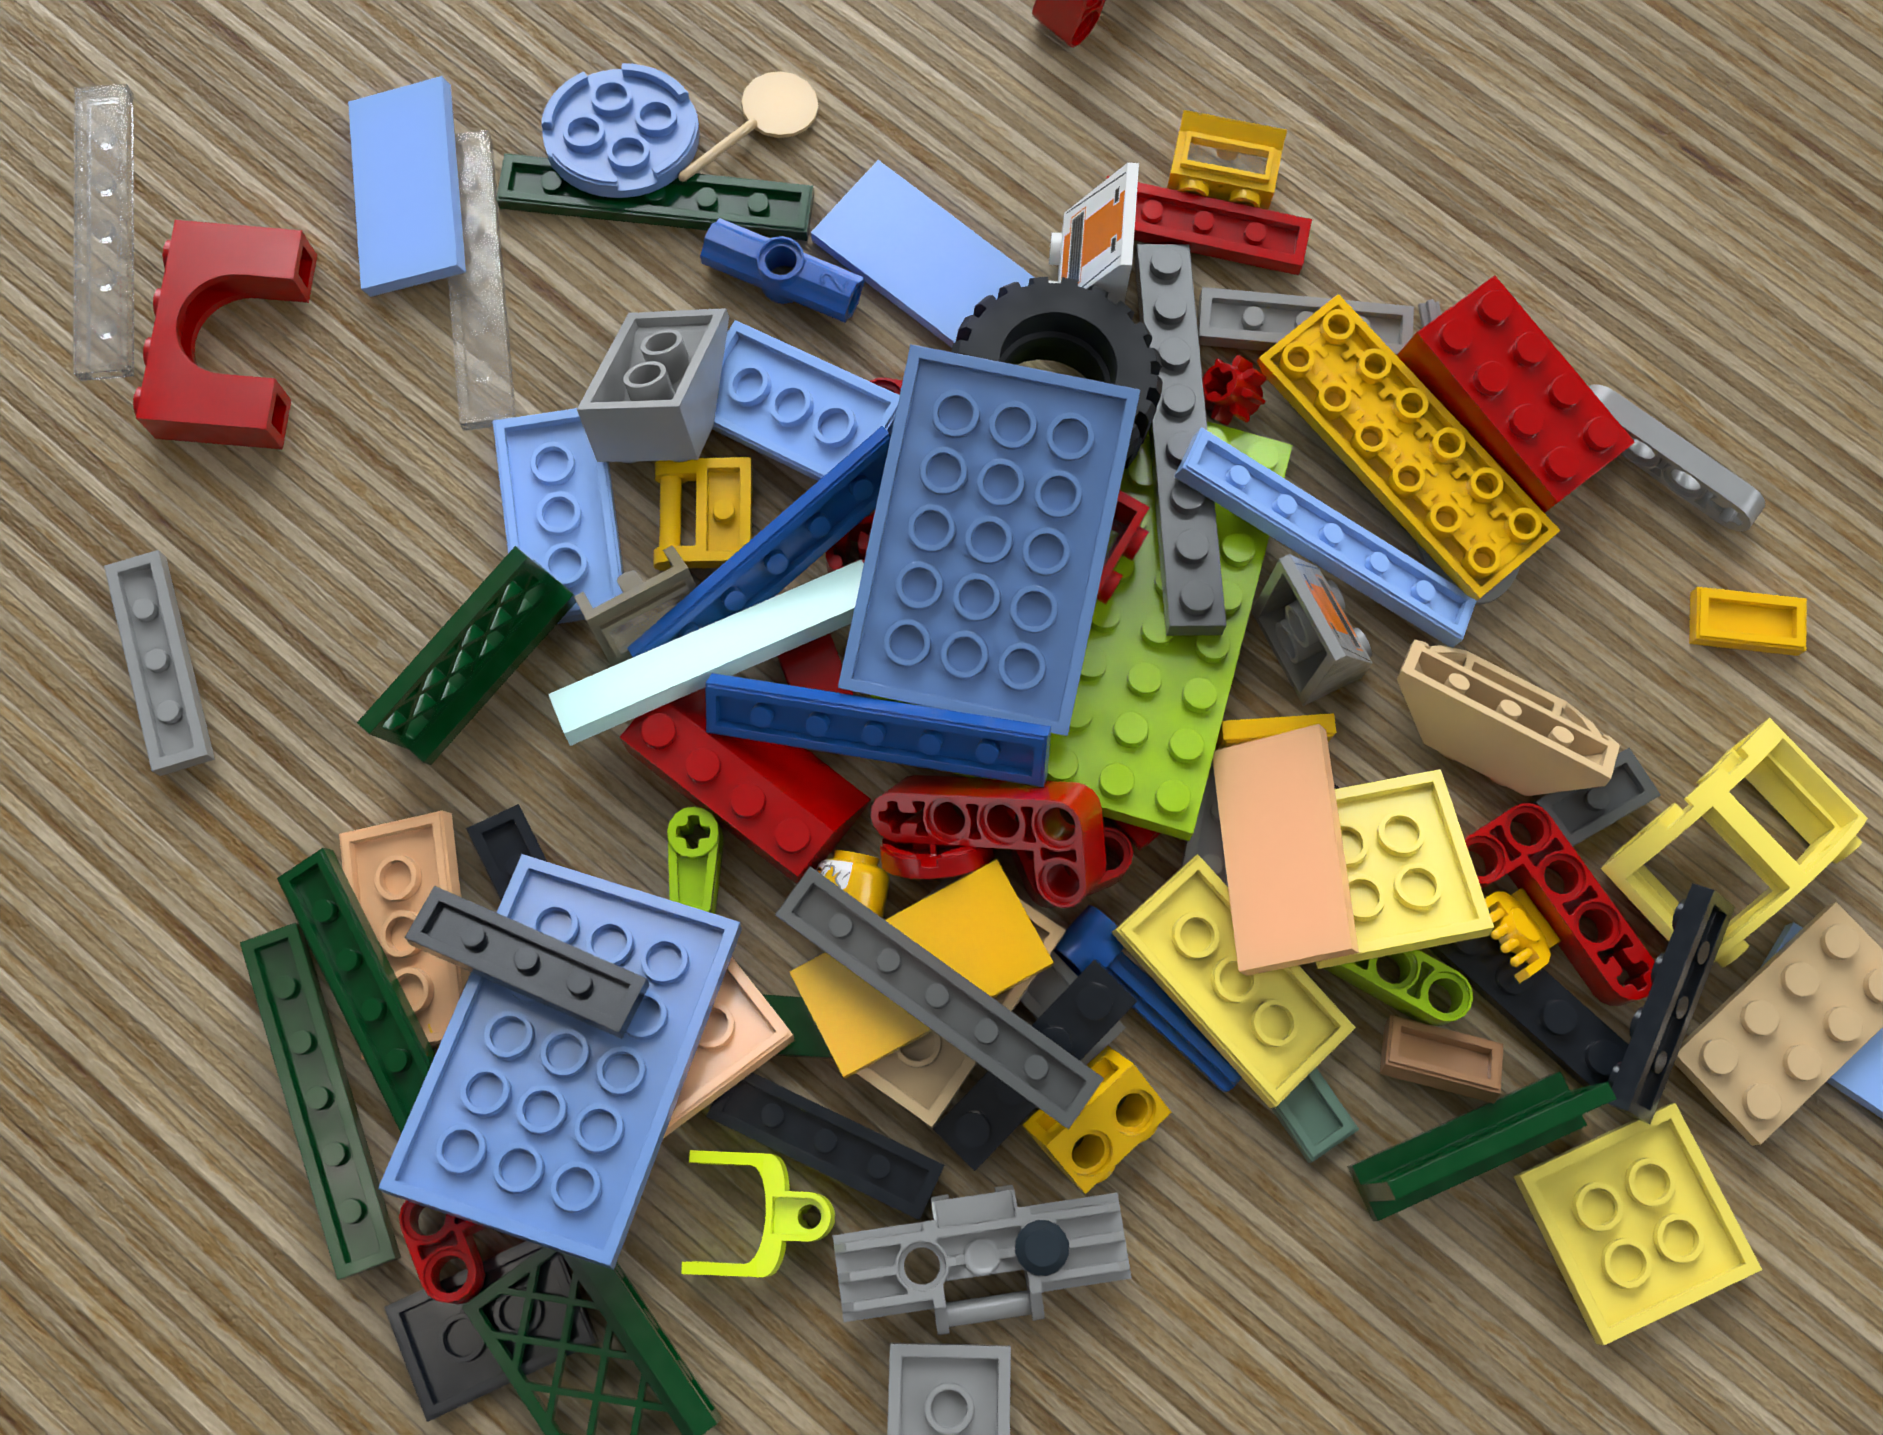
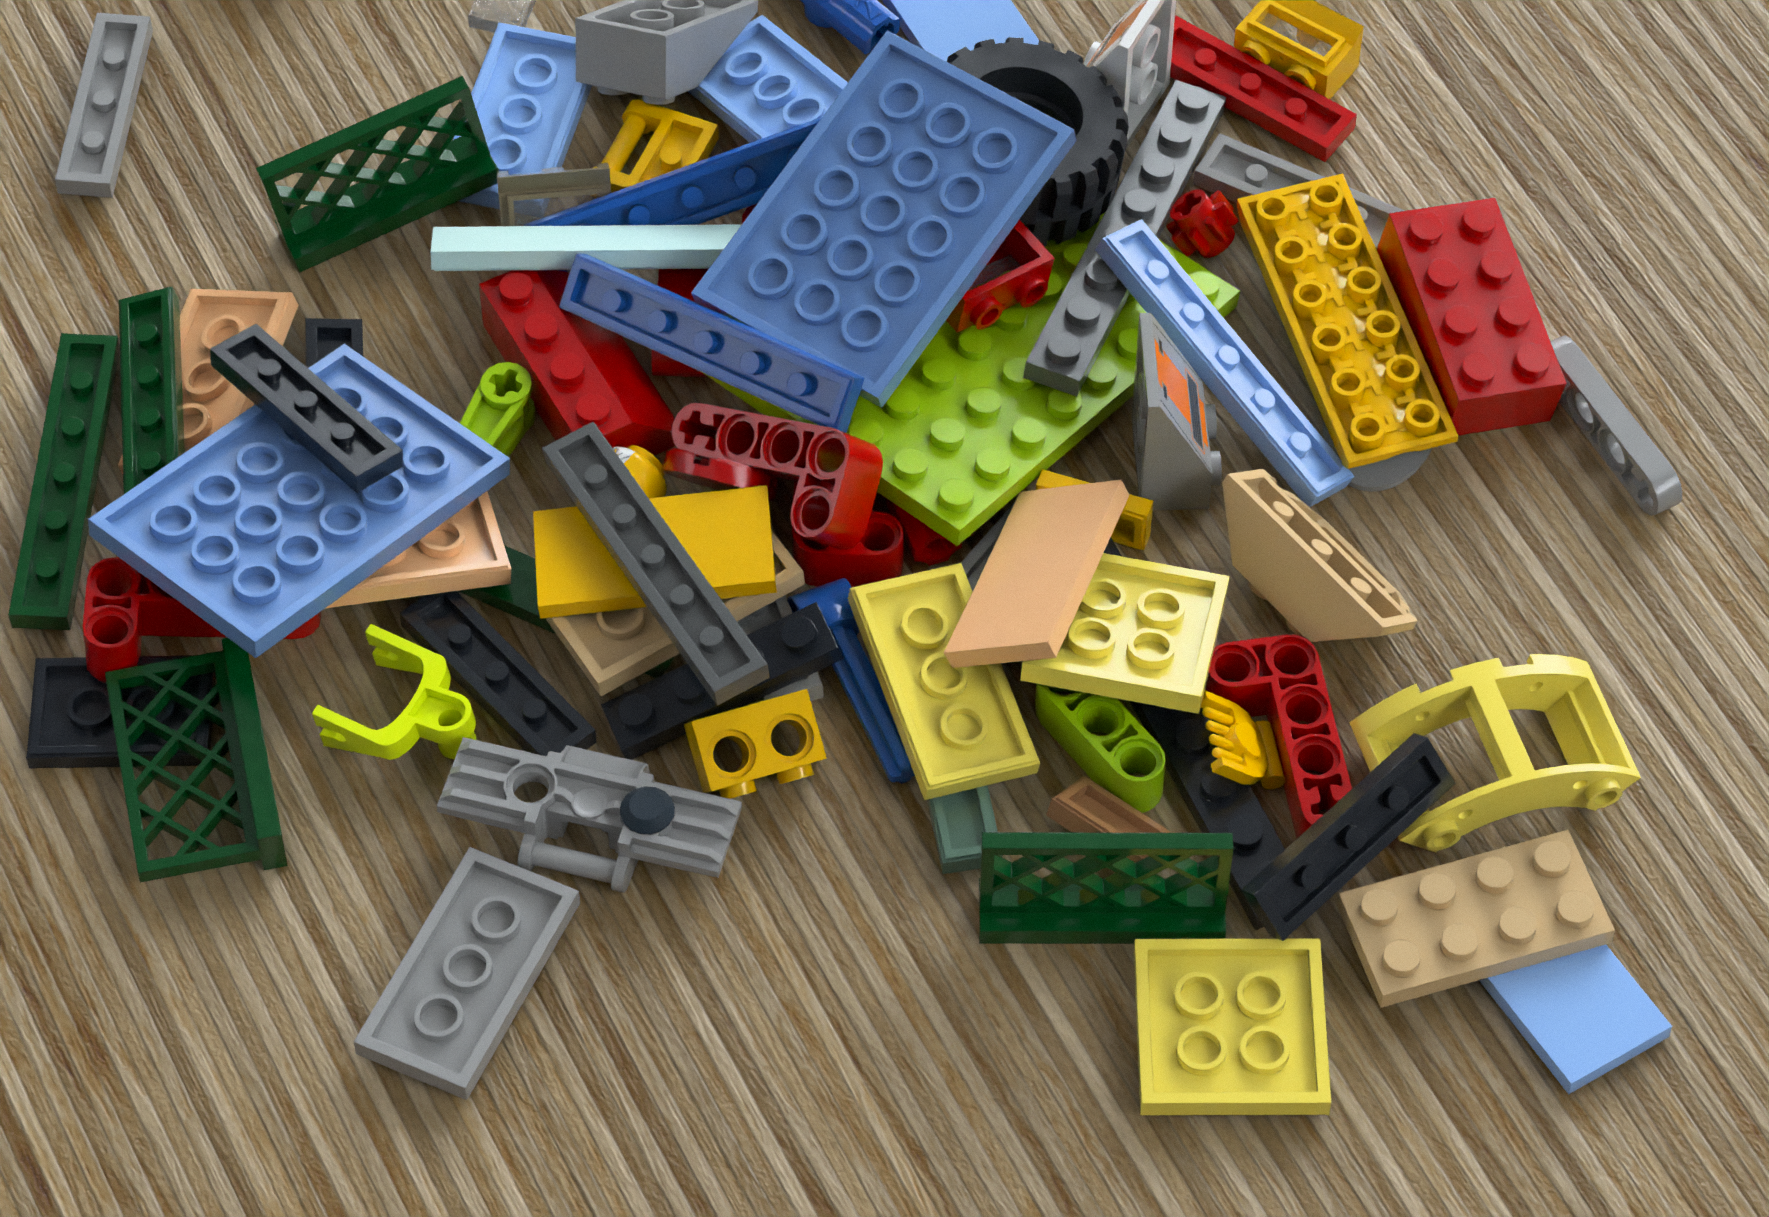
camera: 25 degrees right, 20 degrees down
dark grey plate [1533,748,1661,846] -> none
yellow tile [1689,587,1807,656] -> none

